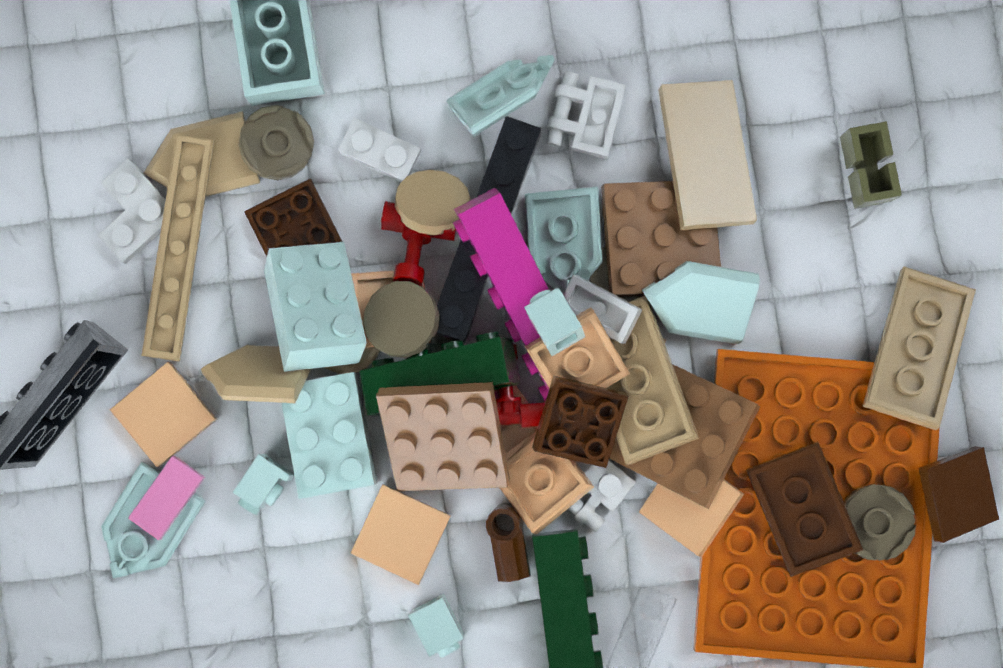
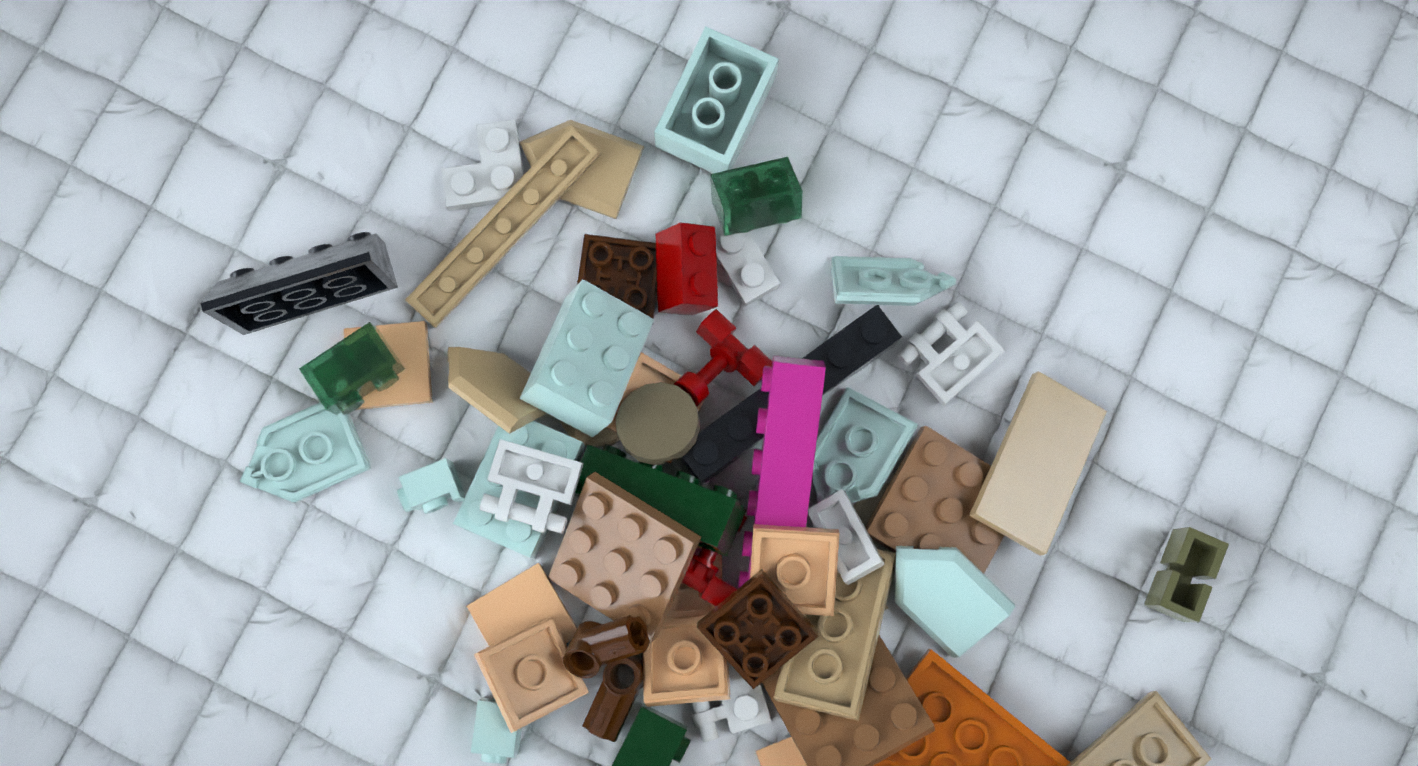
camera: 30 degrees right, 5 degrees down
bright pink tile [128,456,205,540] -> none
dark tan tile [238,105,314,181] -> none
tan tile [395,170,470,235] -> none
light aqua brick [524,287,585,356] -> none
none -> clear green brick [299,322,405,415]
none -> light nougat tile [474,616,589,733]
none -> white plate [480,439,583,534]
none -> reddish brown piece [563,615,650,678]
none -> red brick [655,222,718,316]
none -> clear green brick [710,157,803,236]

